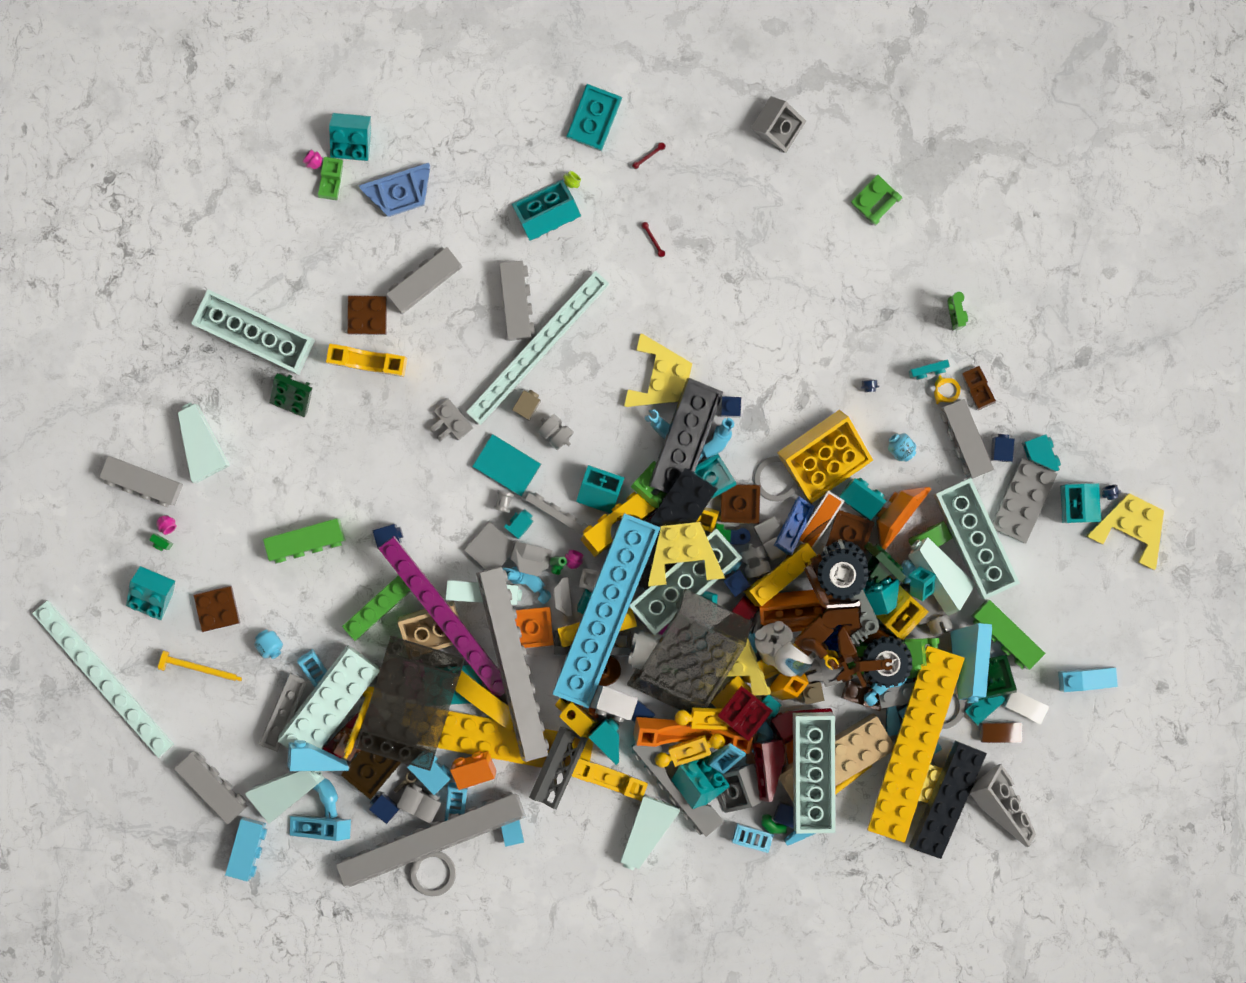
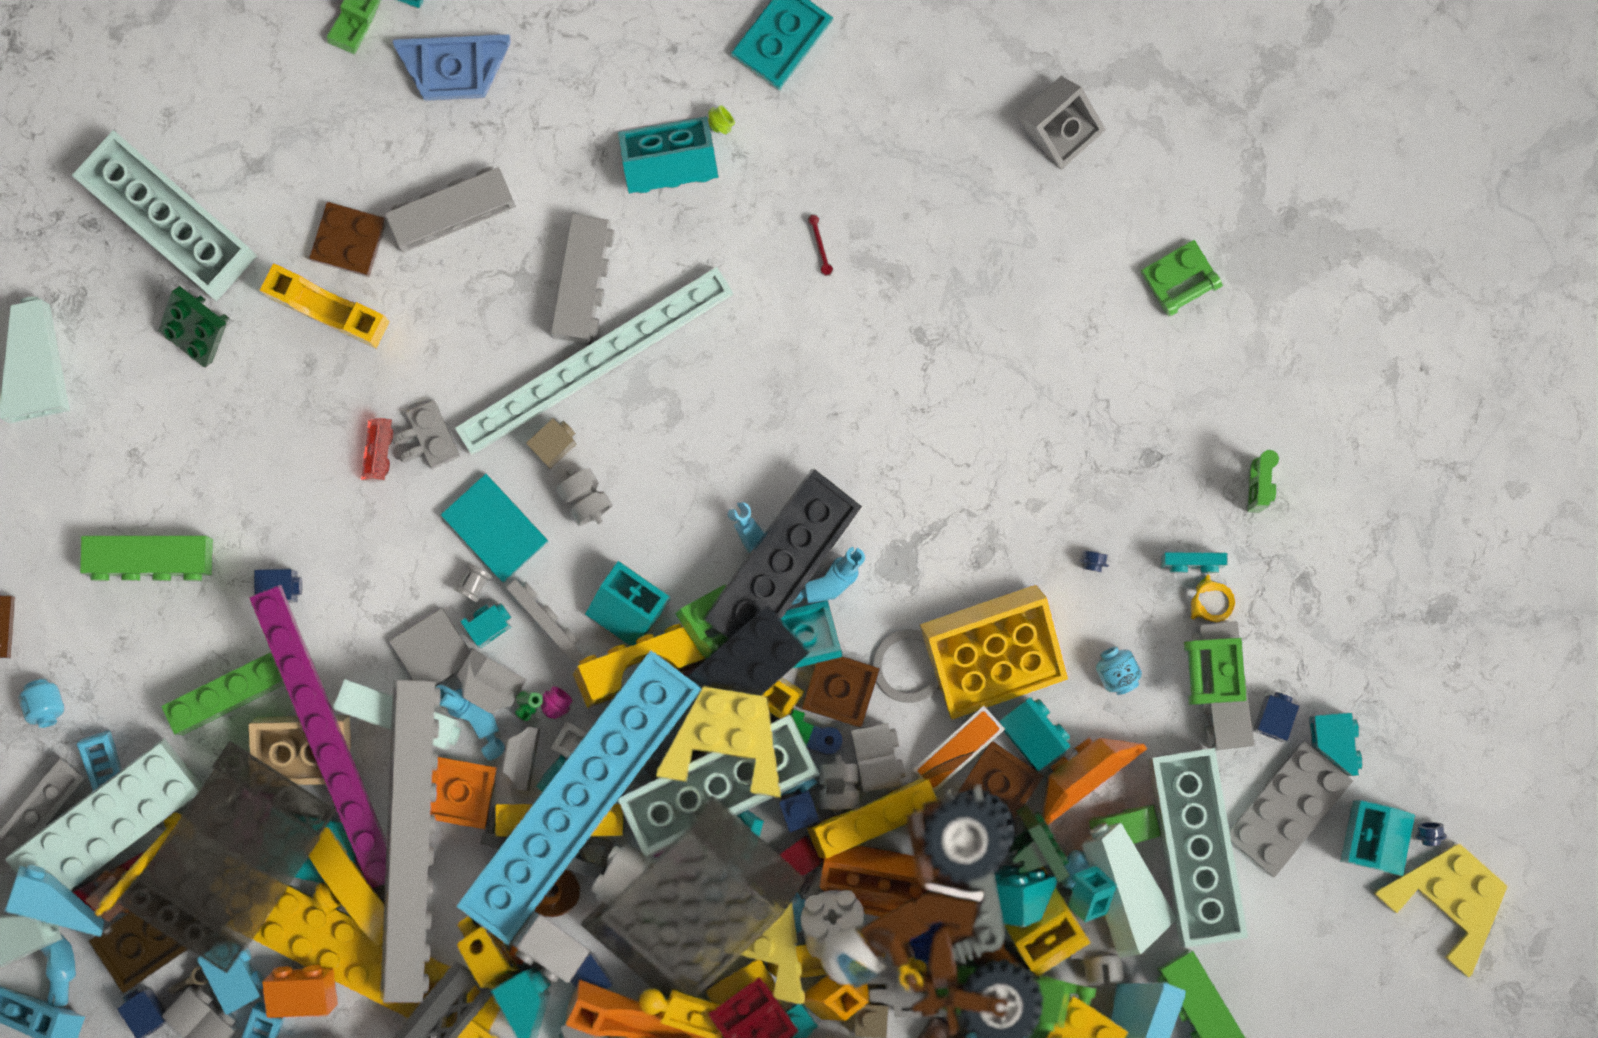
camera: 15 degrees right, 5 degrees down
light yellow wing [624,333,692,407] -> none
dark red hinge [632,142,666,169] -> none
dark blue brick [720,396,742,418] -> none
blue tile [774,496,815,555] -> none
reddish brown slope [962,366,996,411] -> none
none -> yellow plate [313,883,341,914]
none -> clear red plate [361,417,394,482]
none -> bright green plate [1184,638,1247,705]

